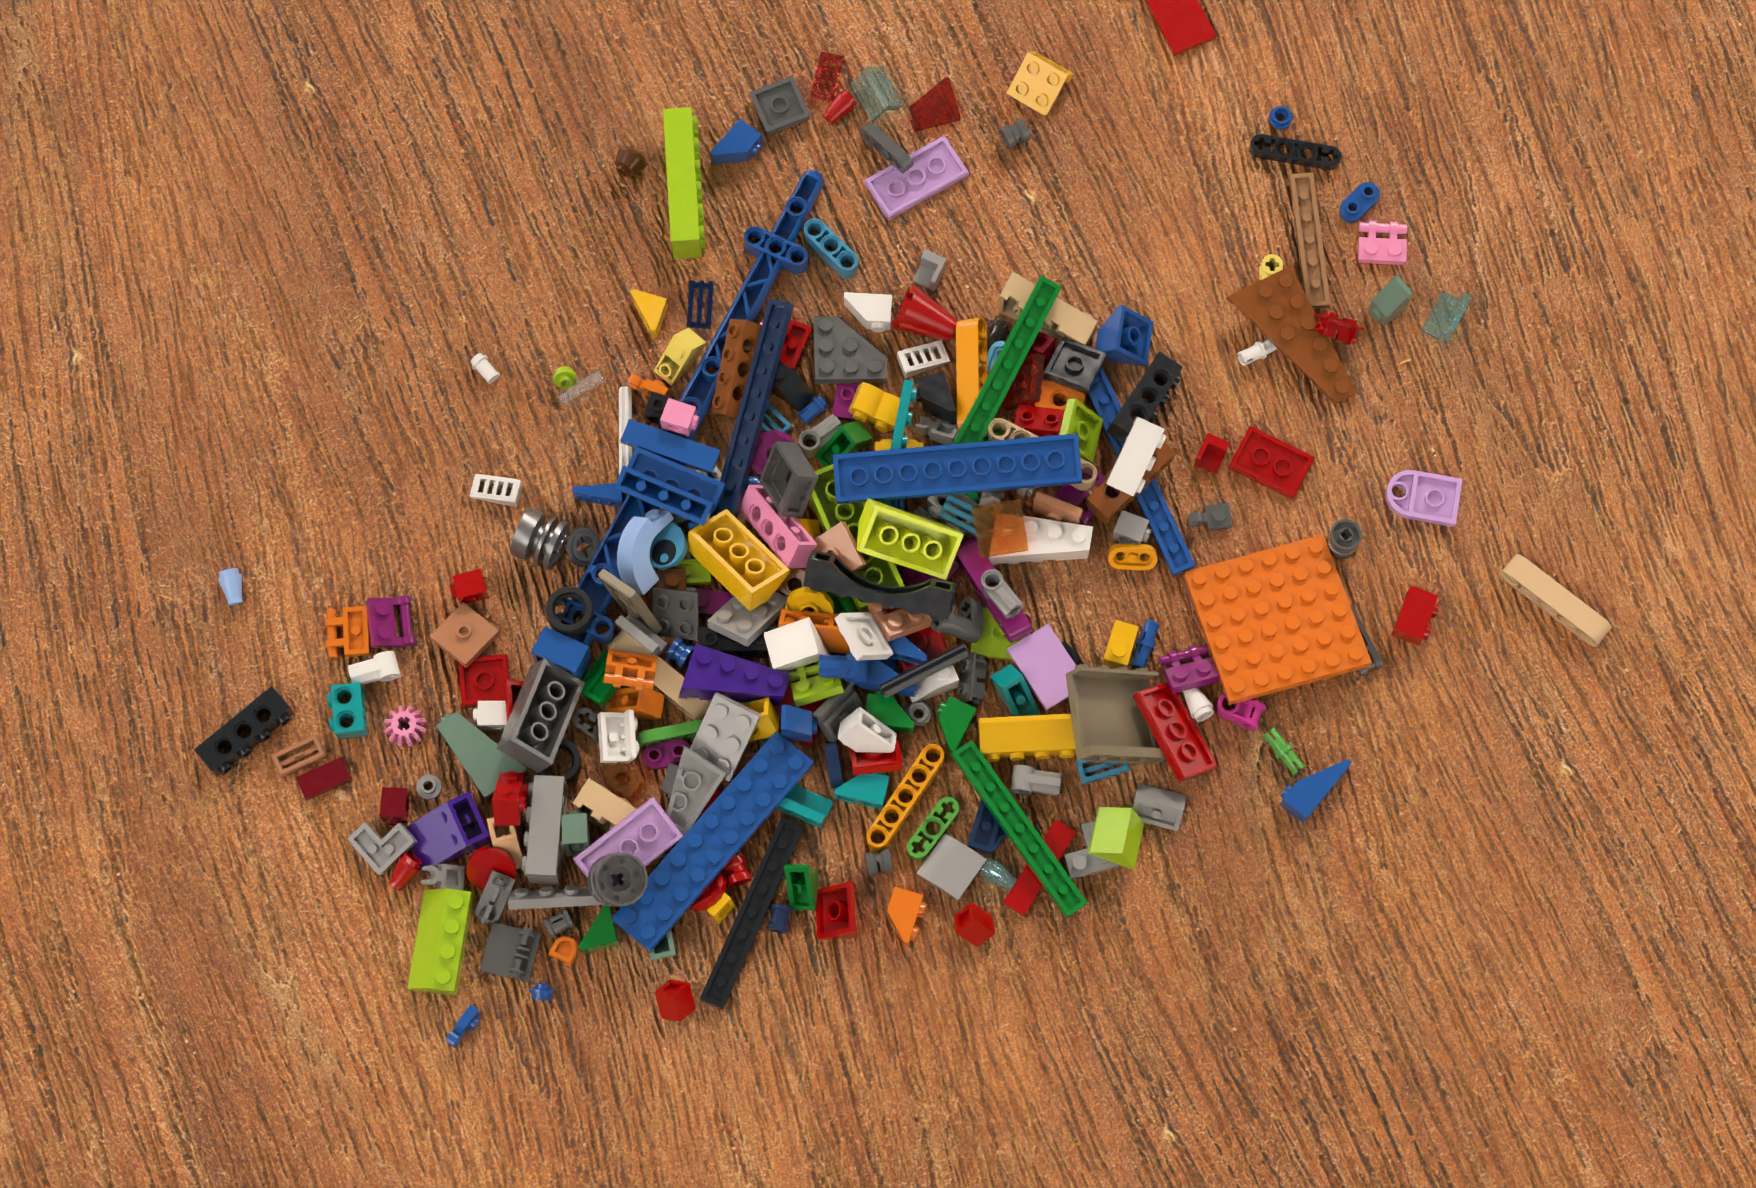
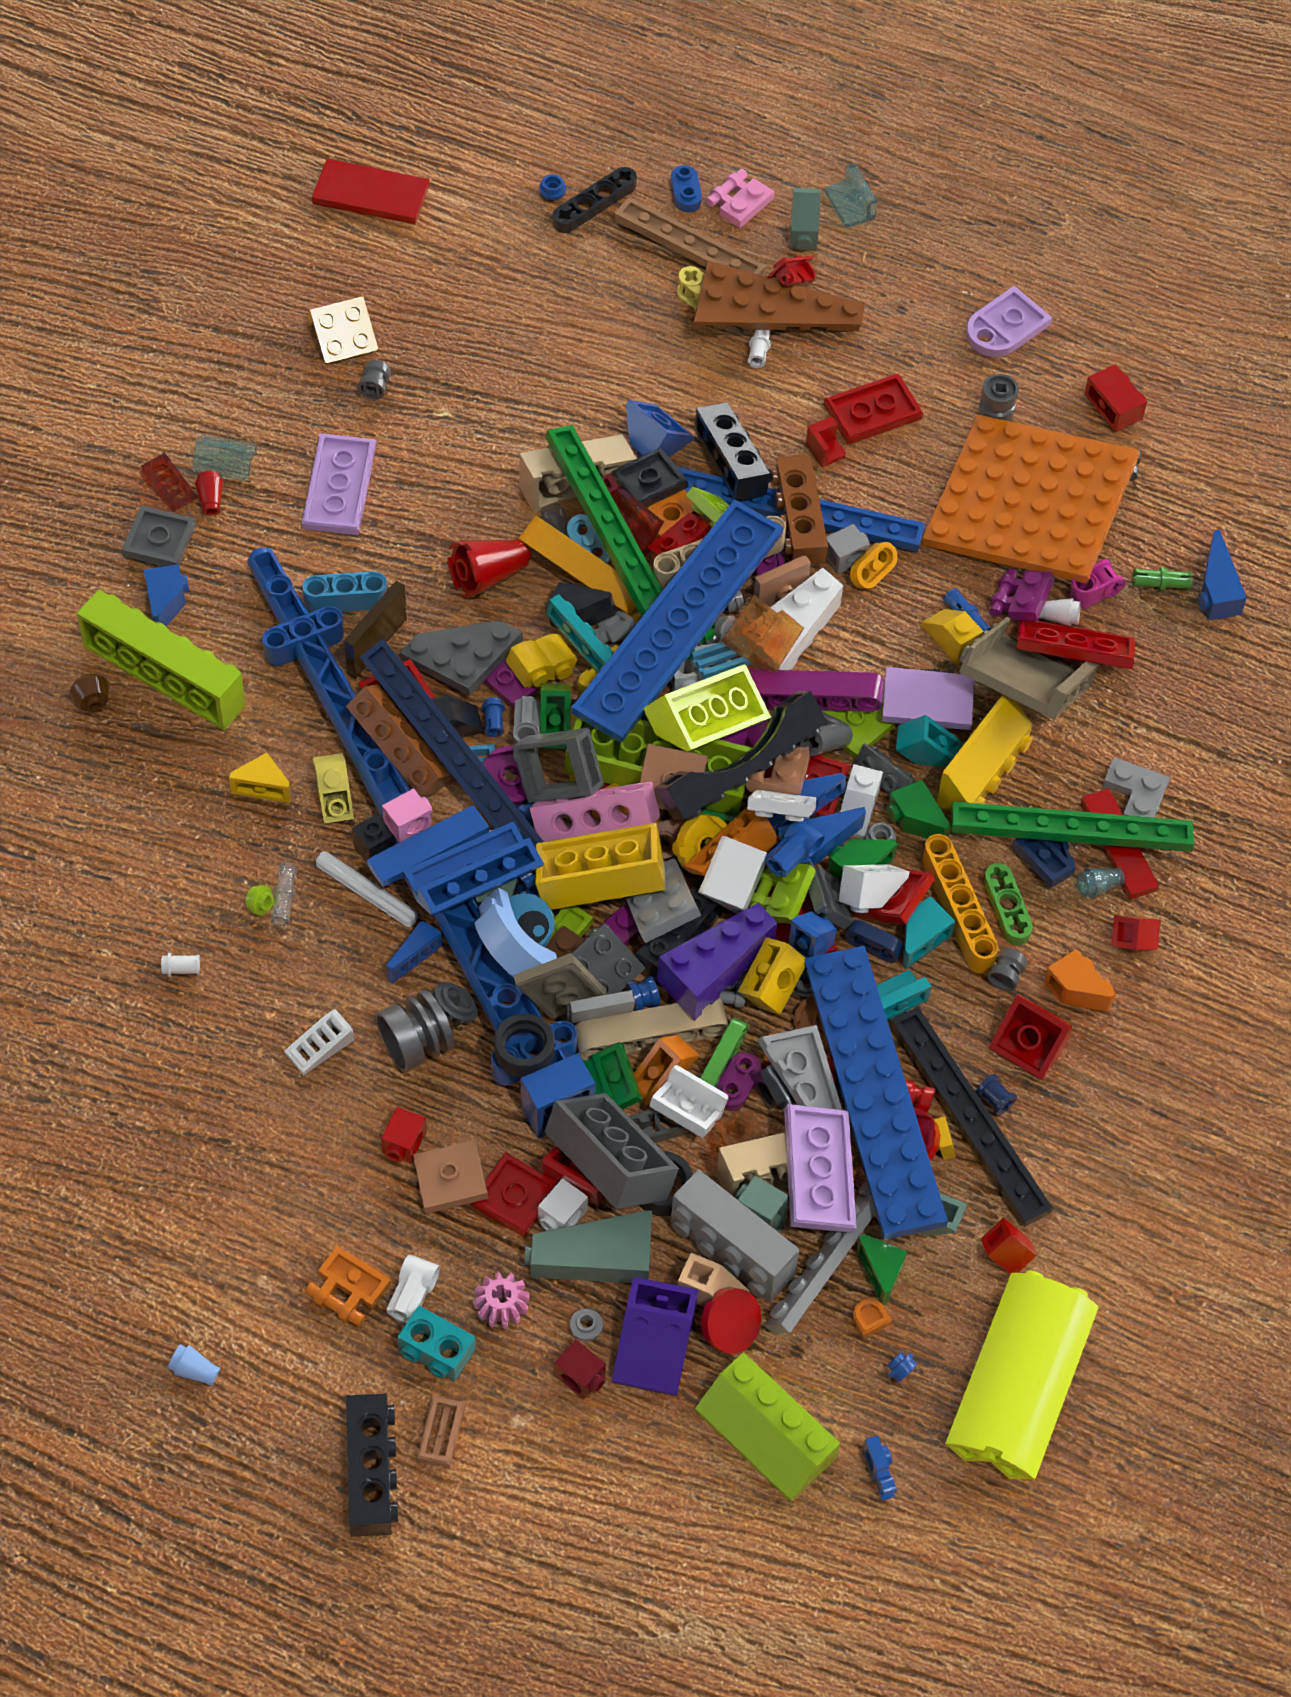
camera: 55 degrees left, 15 degrees down
dark red tile [296,757,353,801] -> none
light grey plate [347,822,418,876] -> none
magenta plate [366,596,416,648] -> none
red cone [388,852,422,891] -> none
light grey plate [421,864,465,891] -> none
dark grey hinge [474,870,516,925] -> none
dark grey hinge [480,922,541,982] -> none
red brick [492,771,529,826] -> none
dark grey bush [543,908,575,940] -> none
flat silver wheel [587,852,648,906] -> none
orange plate [603,649,658,691] -> none
orange plate [628,374,670,397] -> none
clear blue tile [687,280,714,329] -> none
light grey plate [690,692,761,782] -> none
green slope [784,865,819,910] -> none
white slope [844,292,892,332] -> none
dark grey beam [860,122,914,173] -> none
black axle [879,643,969,698] -> none
white slope [897,340,950,379] -> none
clear red wing [909,77,961,132] -> none
light grey panel [913,249,947,291] -> none
light grey slope [916,834,987,901] -> none
light grey piece [981,569,1023,619] -> none
light grey piece [1010,765,1061,796] -> none
dark azure tile [1075,760,1130,785] -> none
lime slope [1088,807,1144,870] -> none
white wedge [1106,417,1166,496] -> none
light grey panel [1132,783,1186,831] -> none
dark grey plate [1188,503,1233,532] -> none
tan beam [1500,554,1612,647] -> none
none -> dark brown tile [344,581,407,679]
none -> neon yellow cylinder [945,1270,1099,1480]

